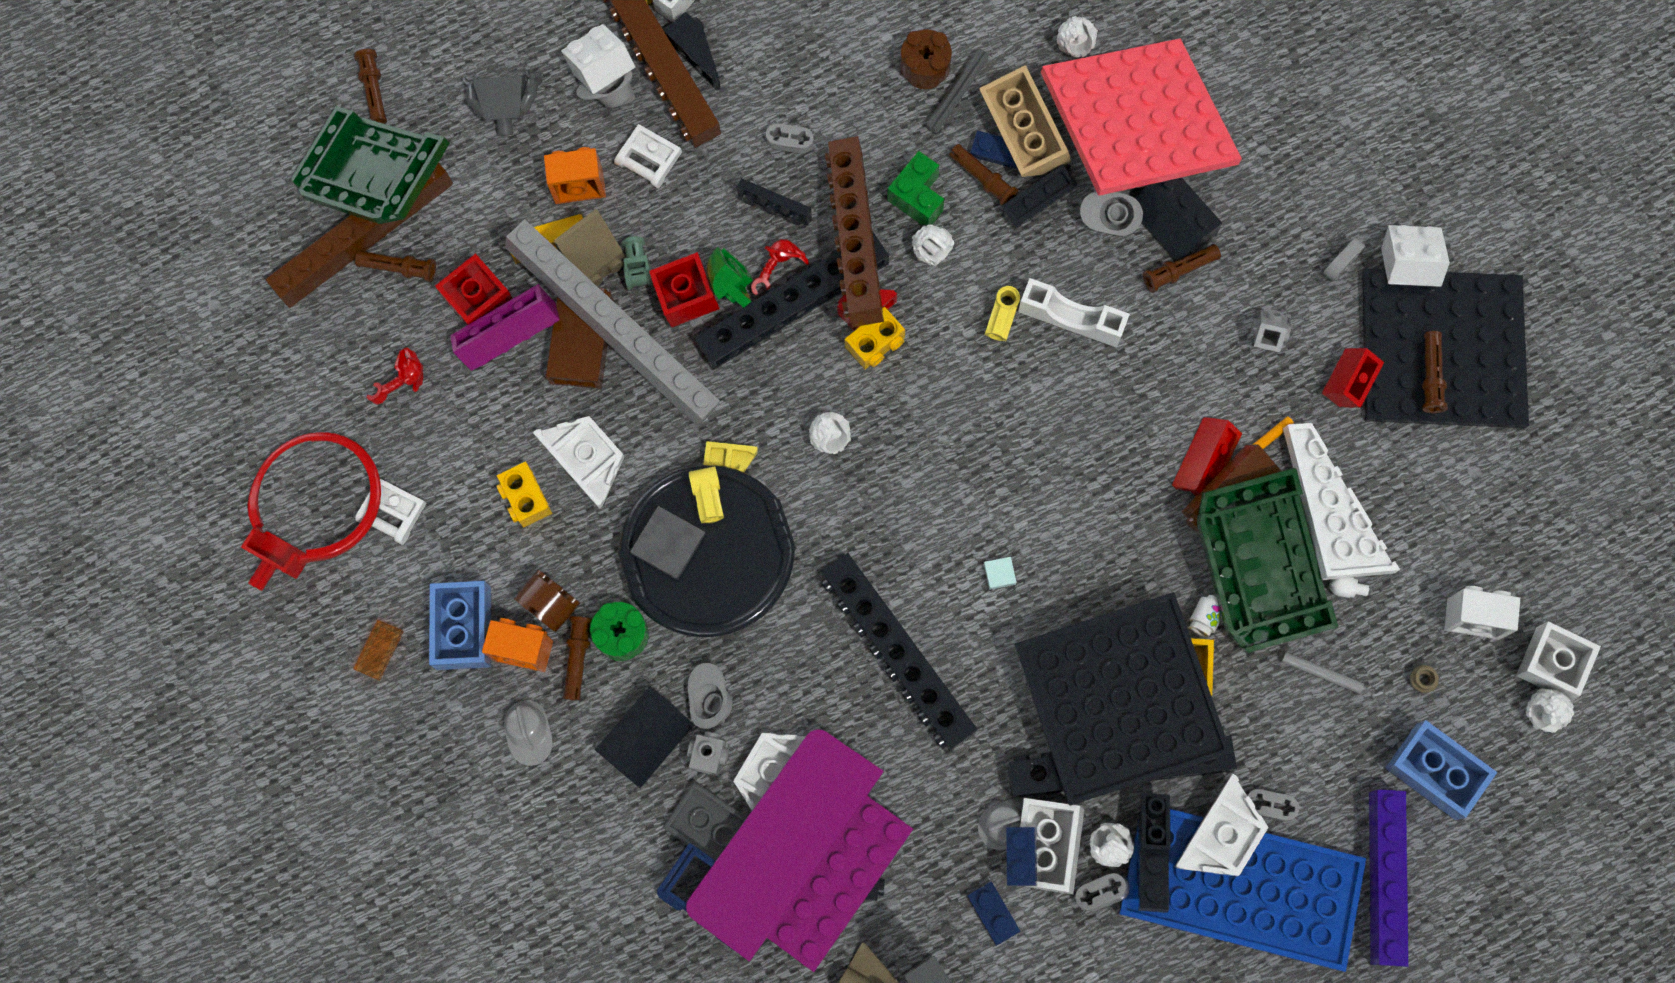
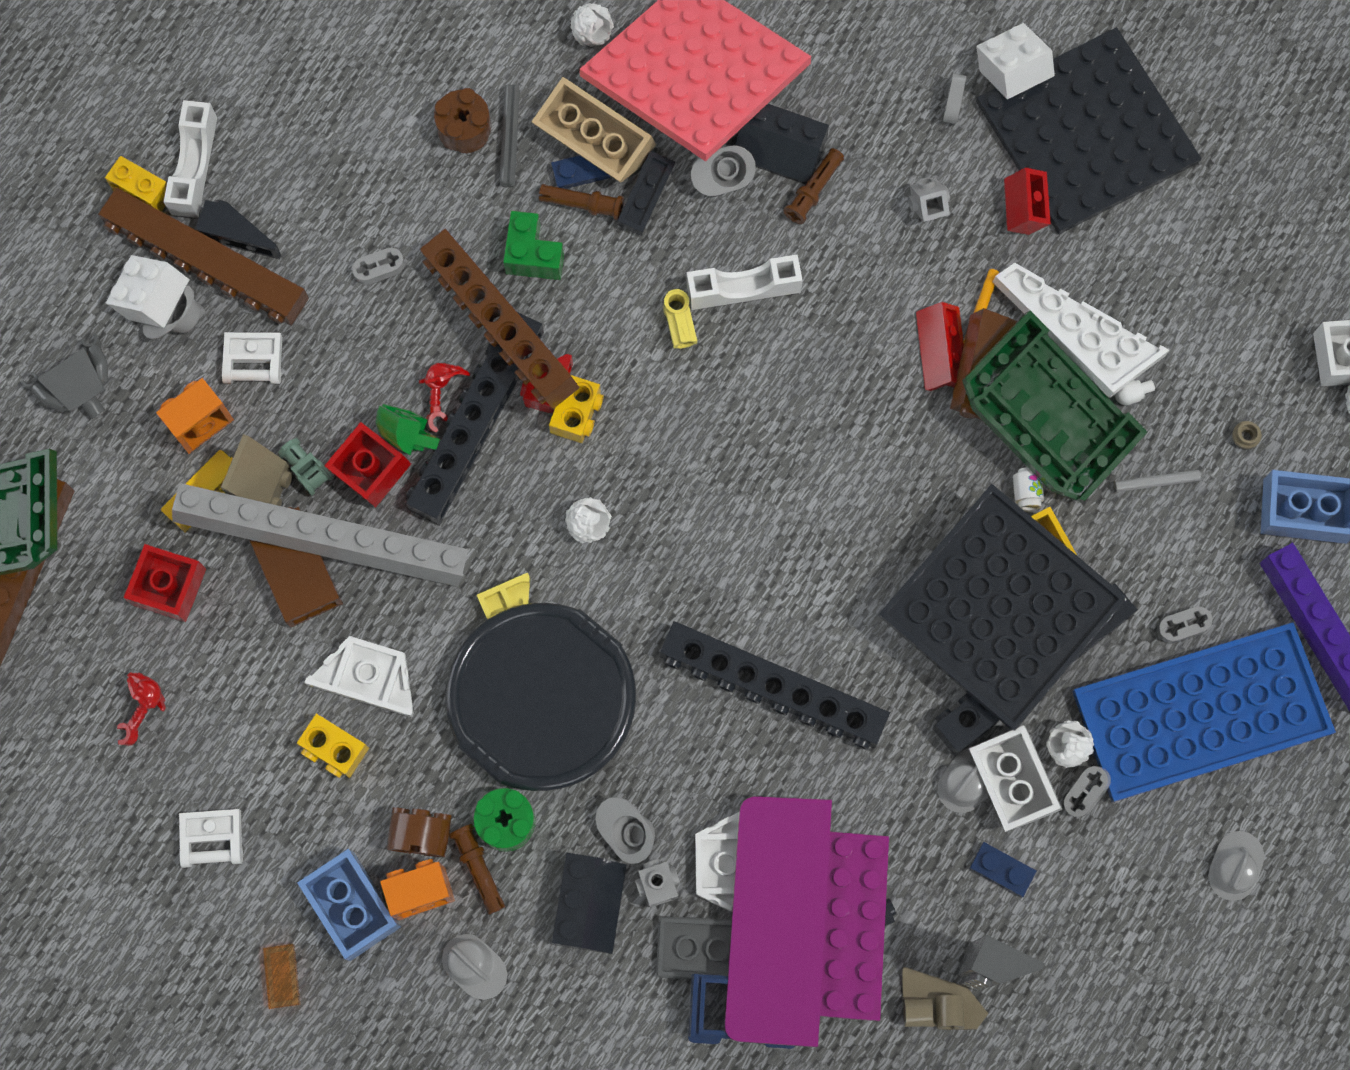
camera: 35 degrees left, 0 degrees up
red brick [241,432,381,591] -> none
reddish brown pin [355,250,436,282] -> none
magenta brick [450,284,560,371] -> none
flat silver tile [630,506,706,580] -> none
light yellow piece [689,466,724,523] -> none
black plate [737,178,812,226] -> none
white piece [912,225,954,266] -> none
light aqua tile [984,557,1017,590] -> none
dark blue plate [1006,827,1037,886] -> none
black slope [1137,793,1170,913] -> none
white wing [1175,774,1268,876] -> none
reddish brown pin [1422,331,1448,413] -> none
white brick [1444,586,1520,640] -> none

